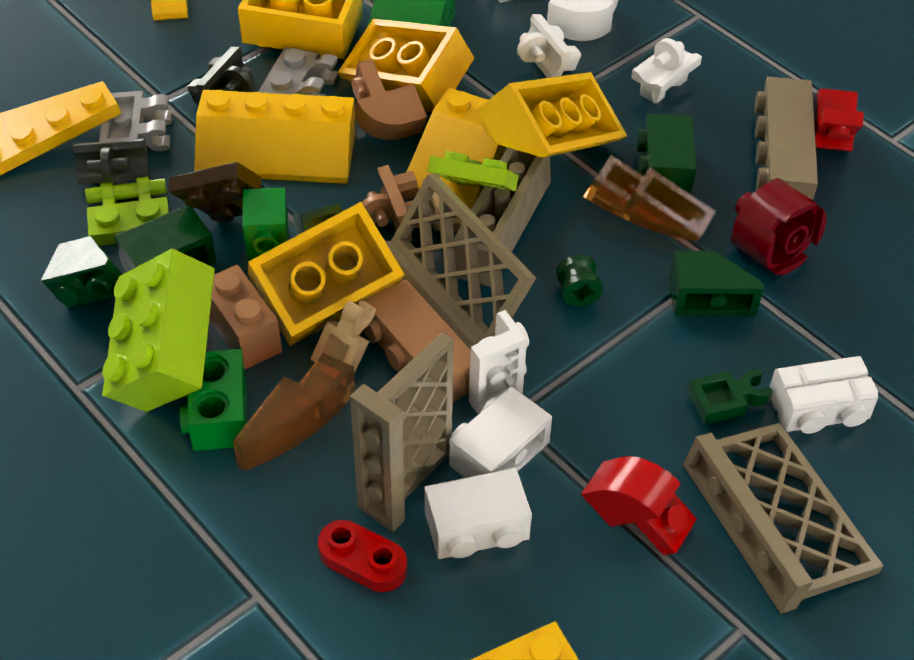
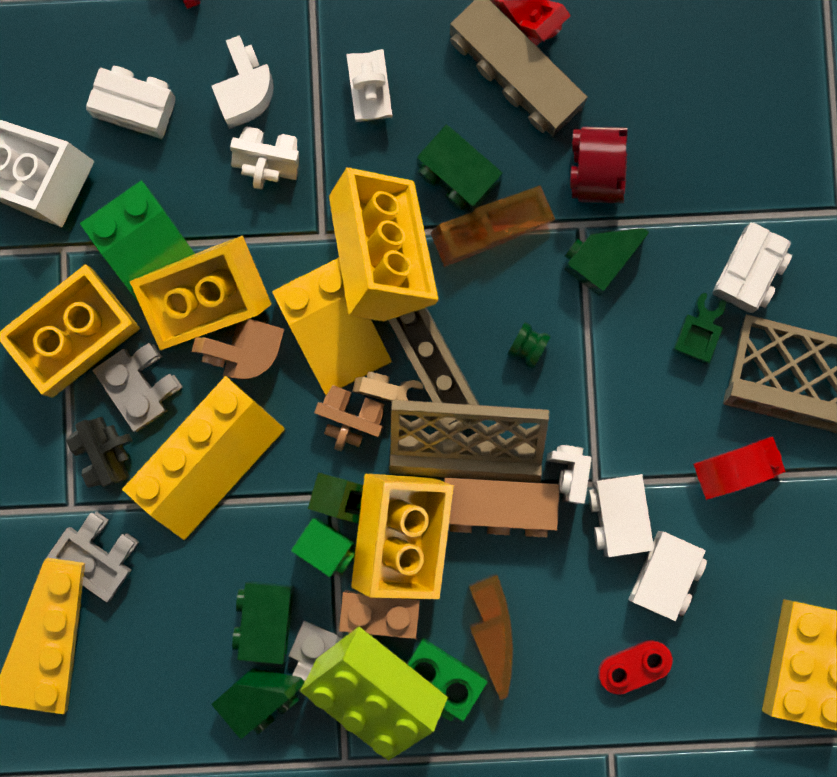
camera: 45 degrees left, 35 degrees up
pearl dark grey hips [73,139,151,185] -> none
lime plate [85,176,170,246] -> none
dark brown plate [168,162,261,222] -> none
tan plate [311,300,376,381] -> none
dark tan fence [350,332,454,533] -> none
lime plate [427,151,519,192] -> none

